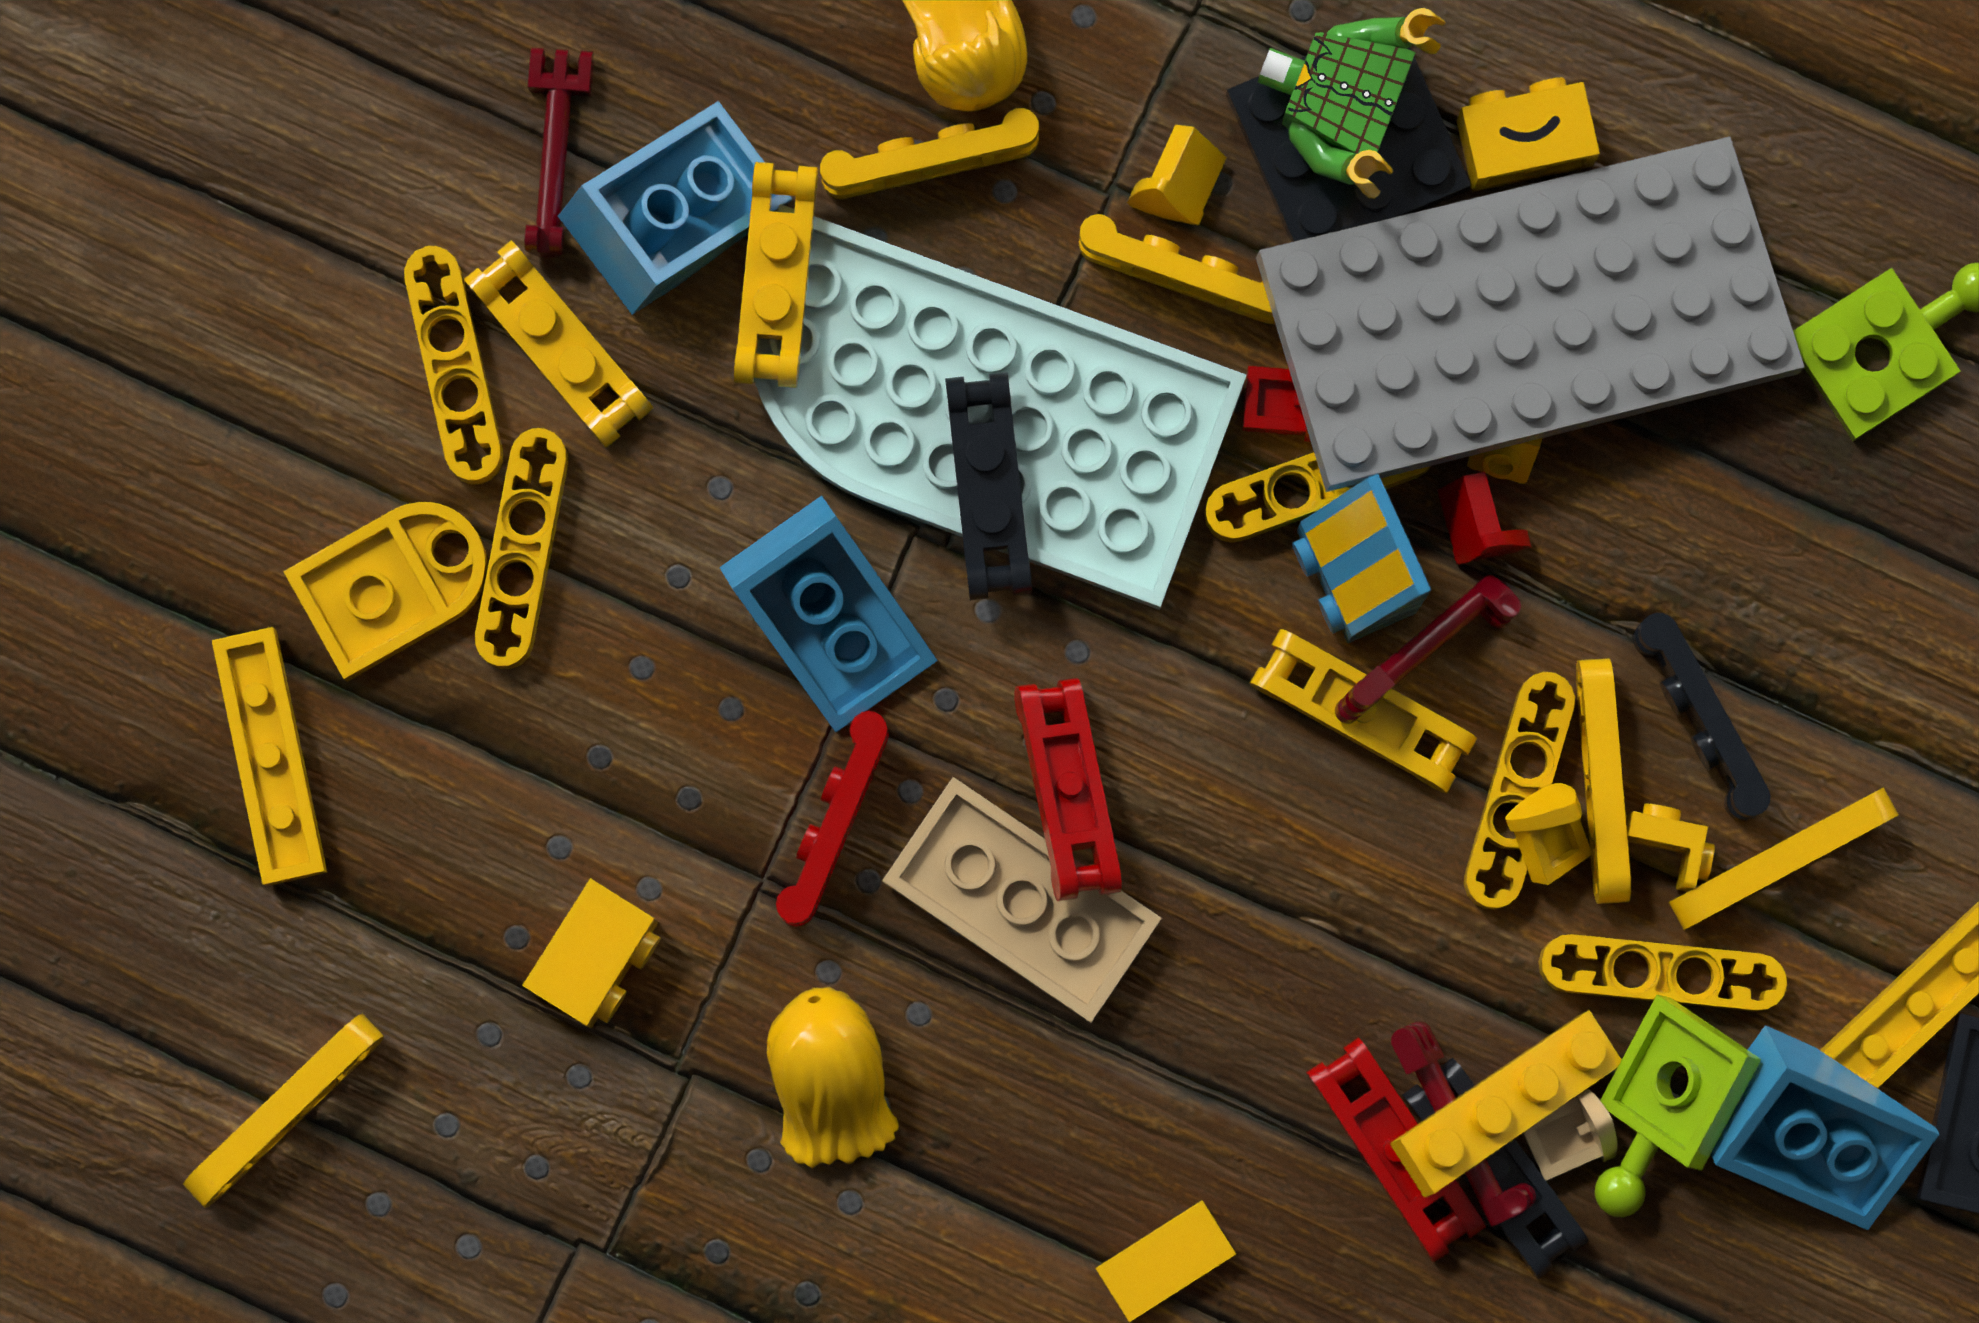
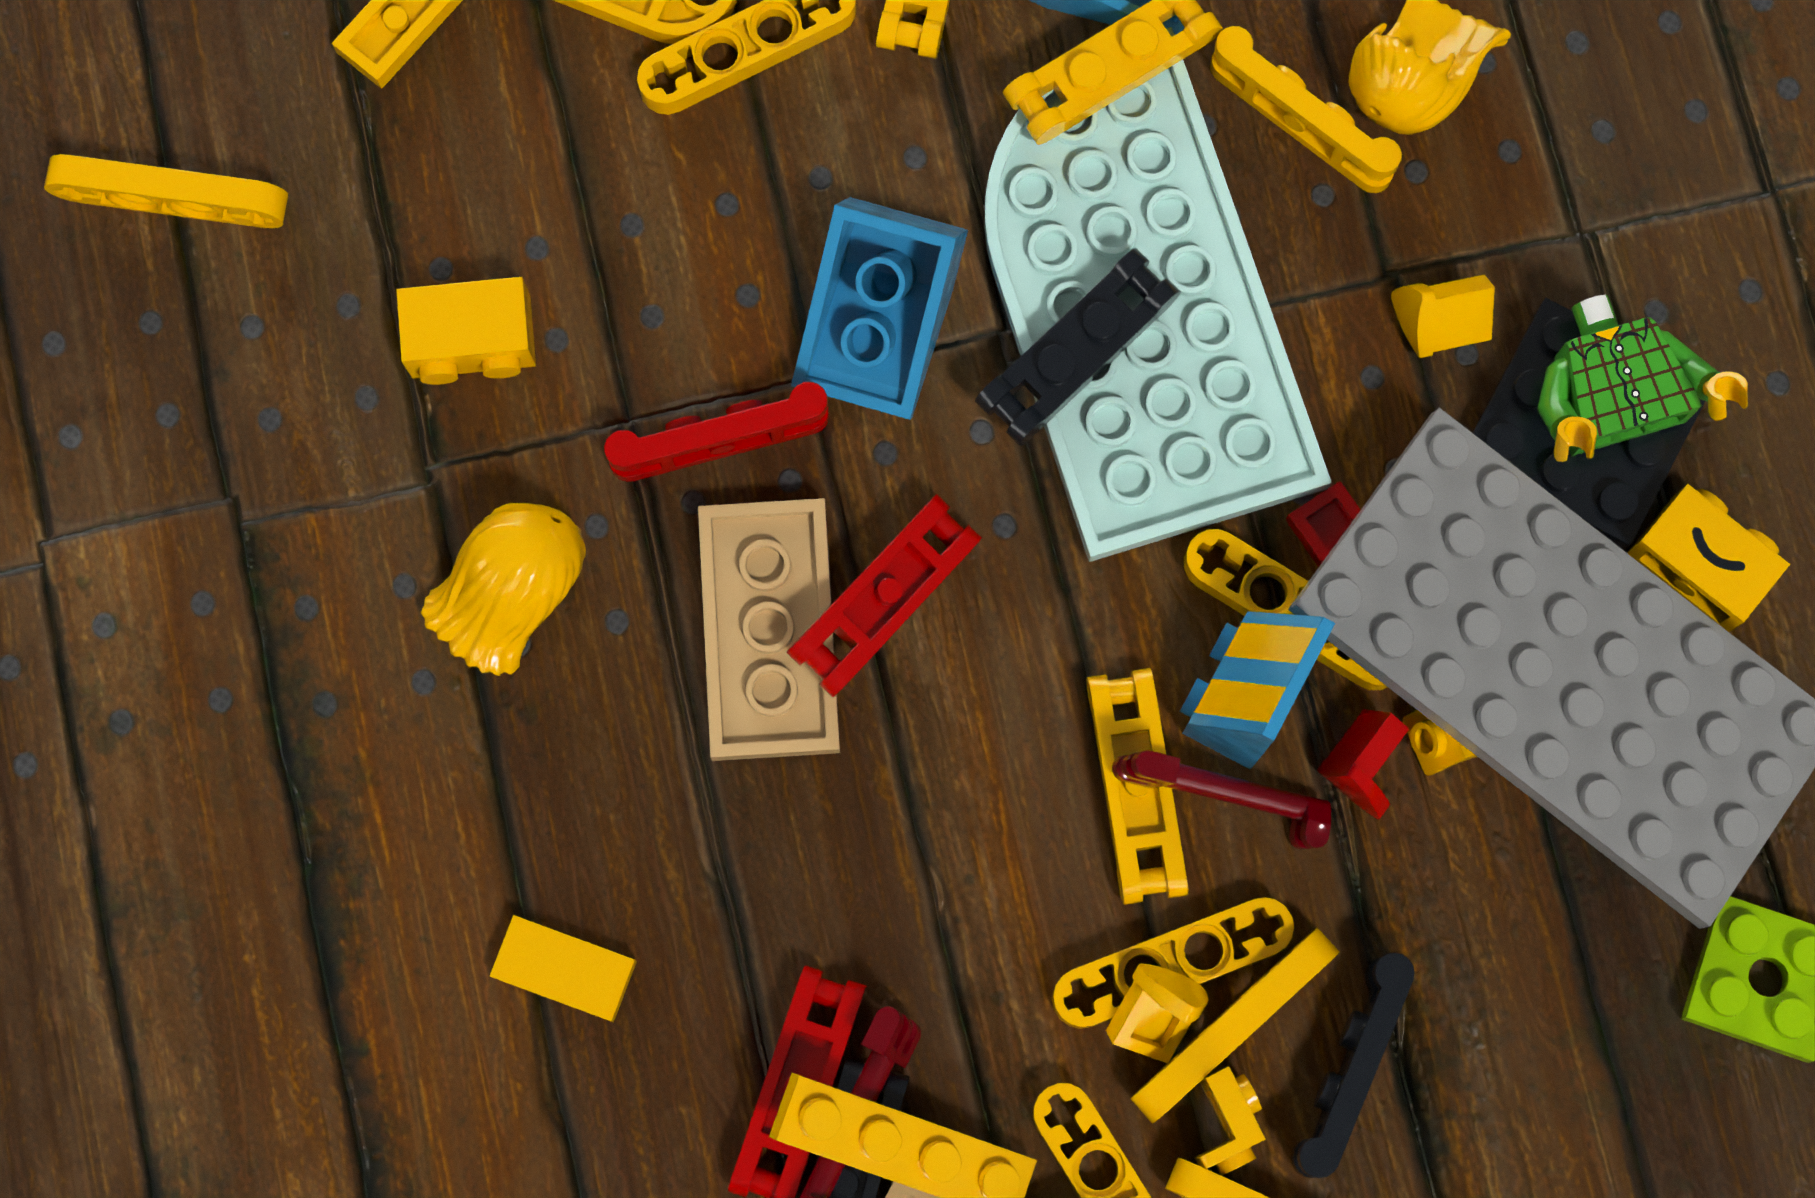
camera: 50 degrees right, 5 degrees down
yellow plate [1079,214,1275,324] -> none

